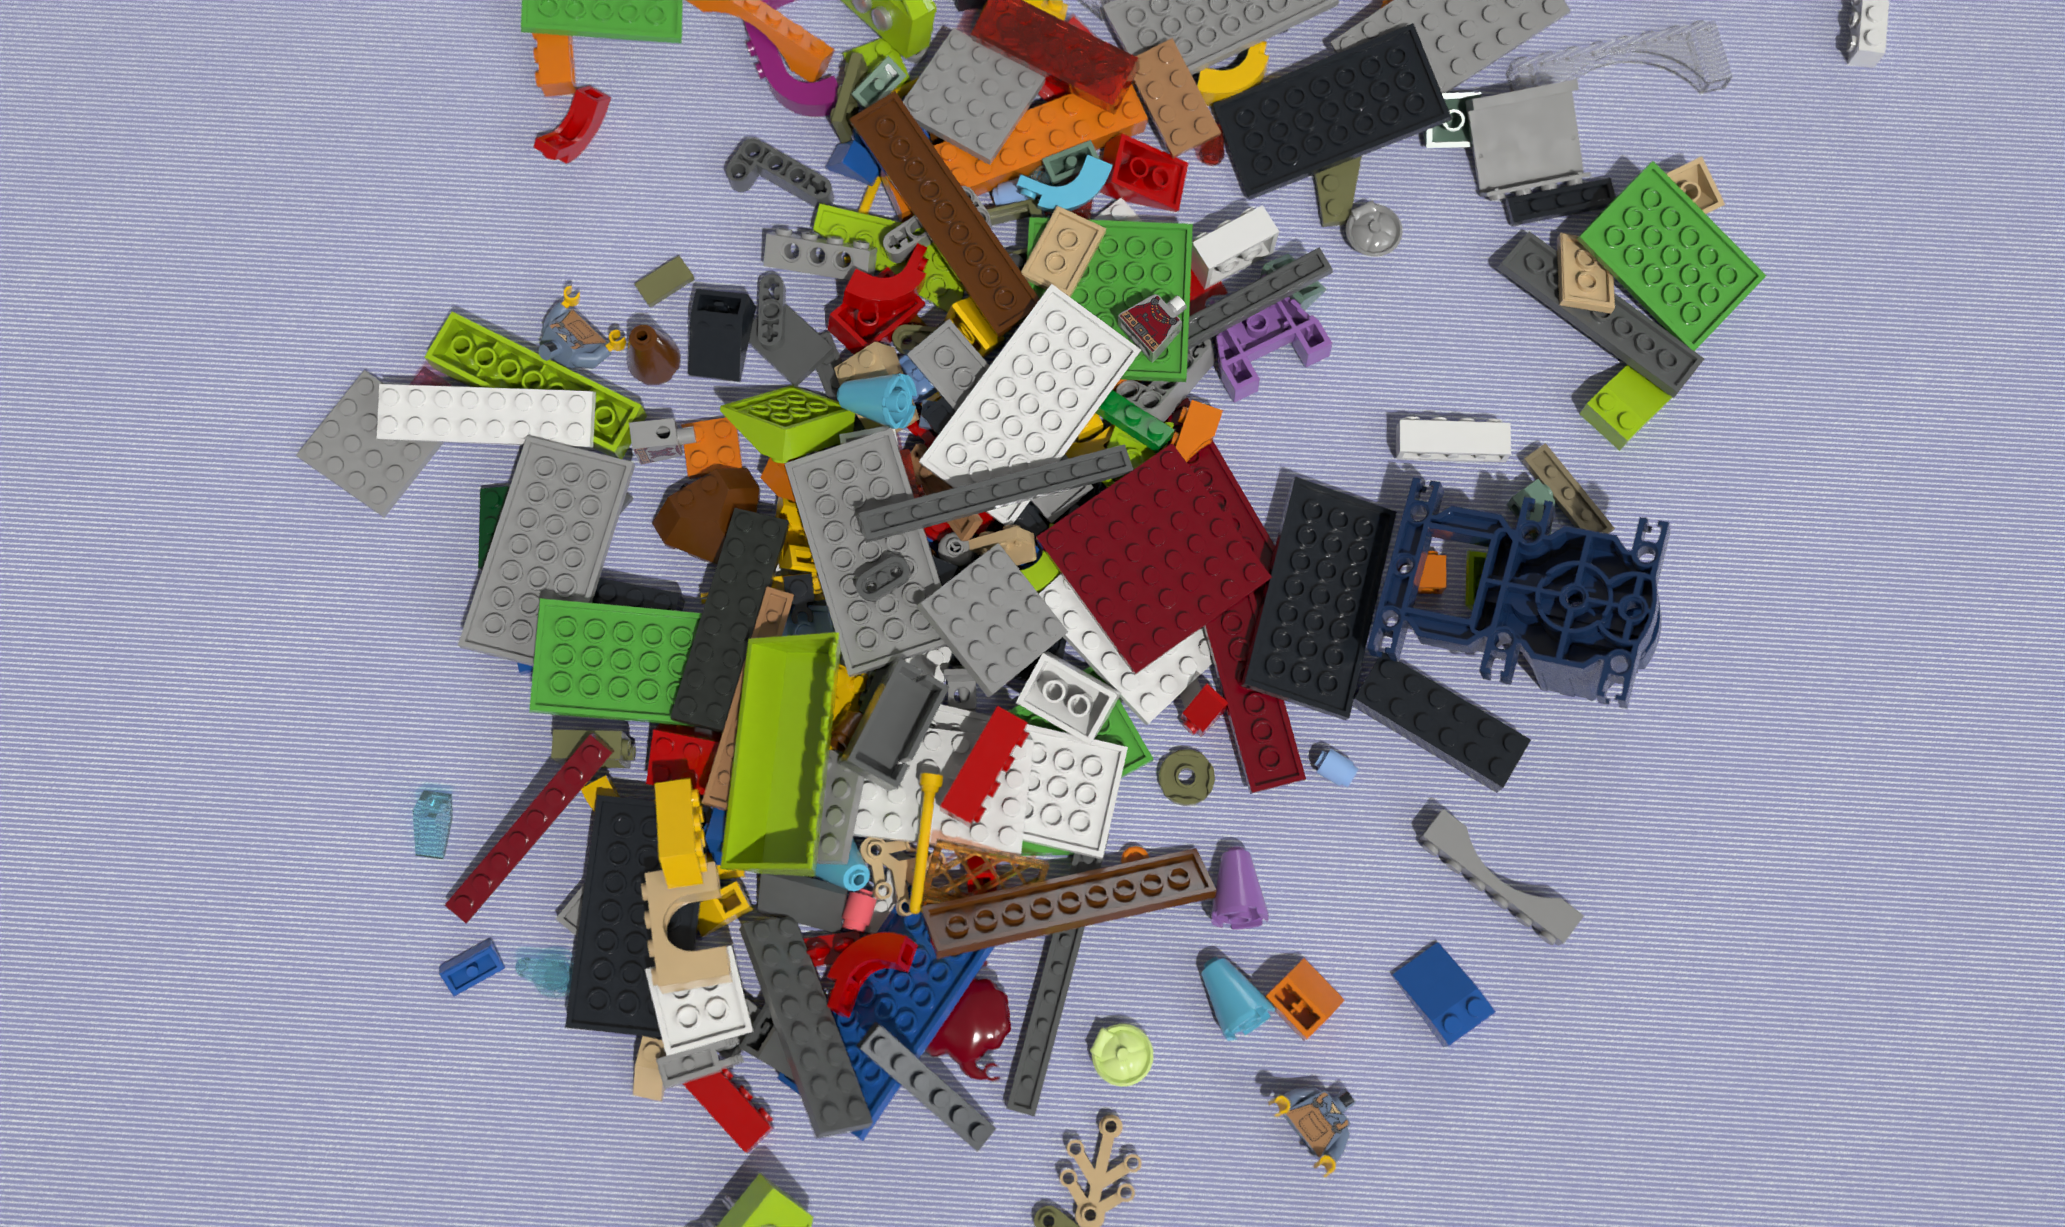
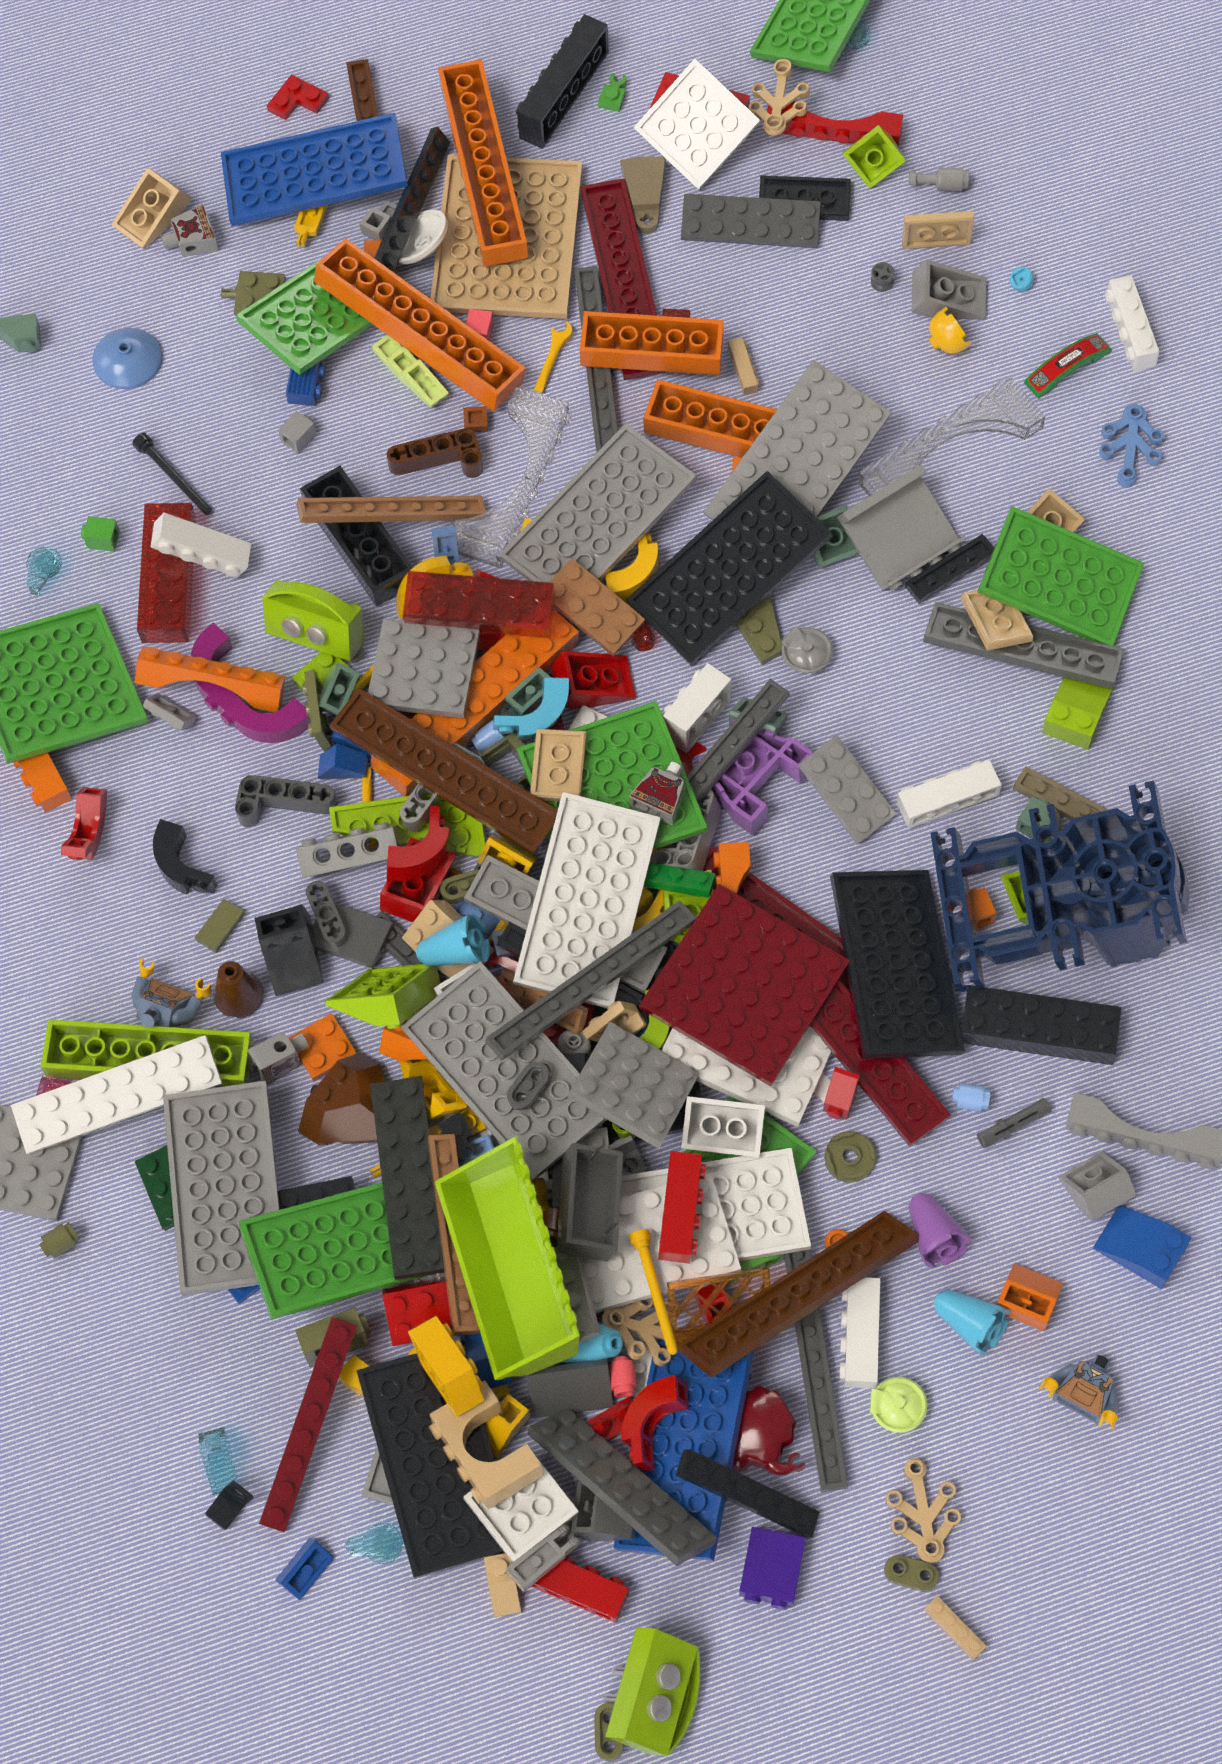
camera: 20 degrees left, 10 degrees down
none -> olive brick [39,1222,80,1259]
none -> light grey plate [143,693,197,730]
none -> black arch [153,819,217,895]
none -> black bracket [205,1480,254,1530]
none -> dark purple brick [739,1527,806,1610]
none -> light grey plate [798,735,896,844]
none -> white brick [839,1277,880,1389]
none -> dark grey pin [976,1098,1051,1148]
none -> slope [1024,333,1112,399]
none -> light grey slope [1058,1152,1136,1221]
none -> medium blue plant [1099,404,1164,488]

